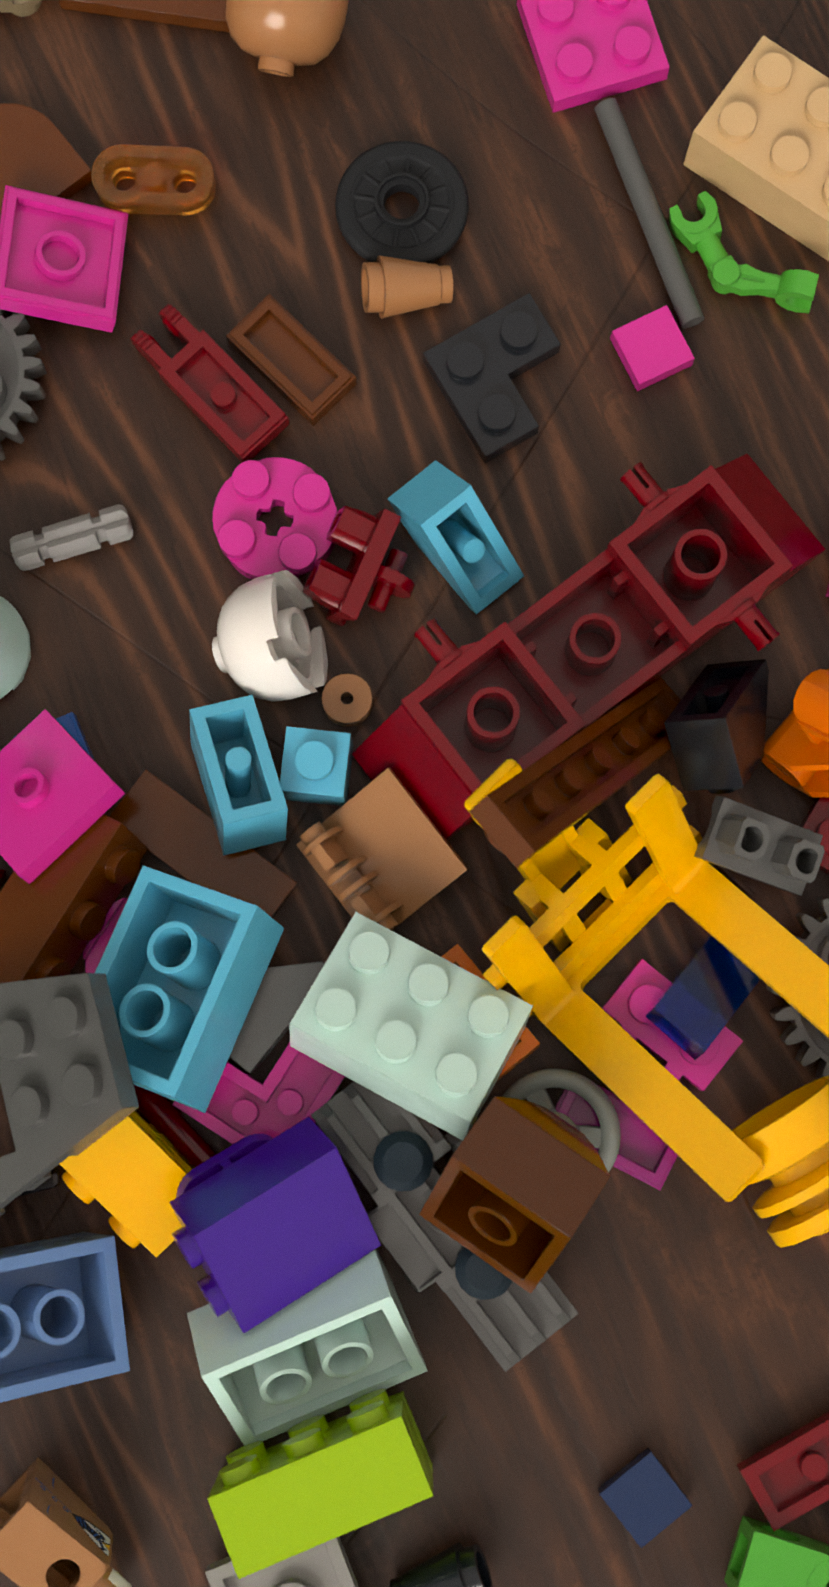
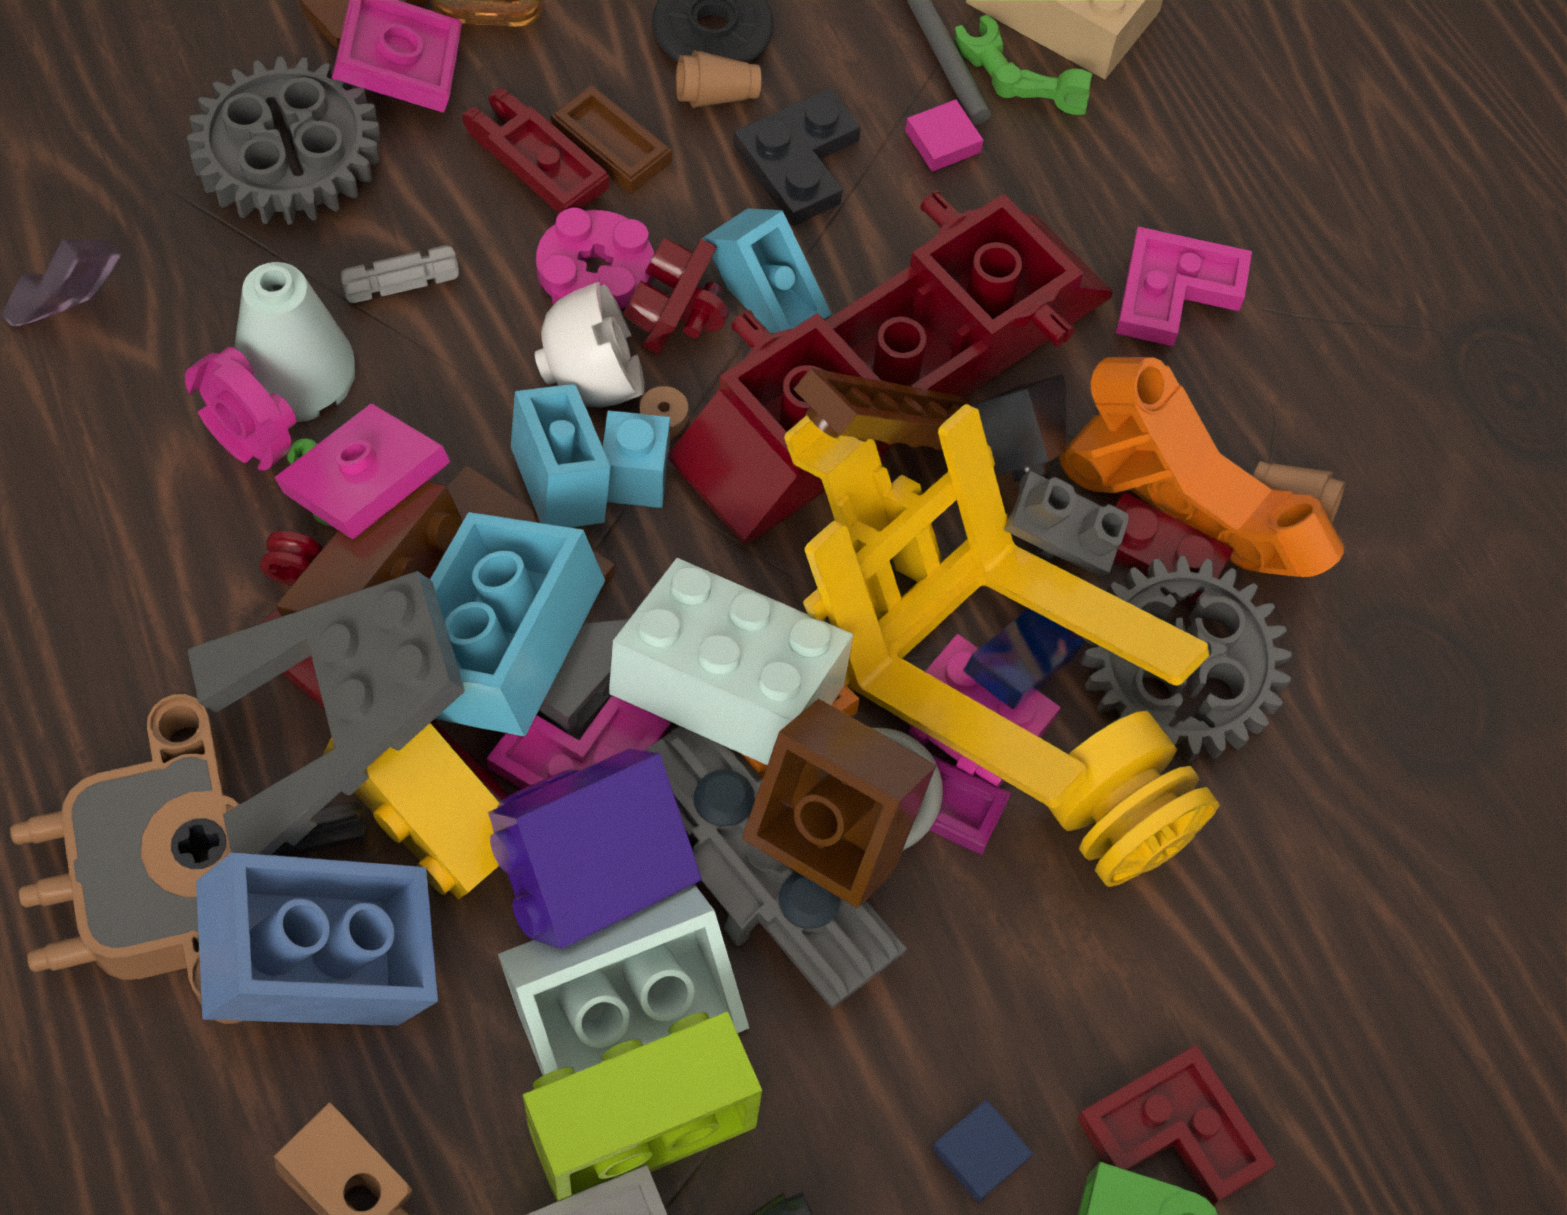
camera: 10 degrees left, 20 degrees down
medium nougat hinge [296,767,469,931] -> none

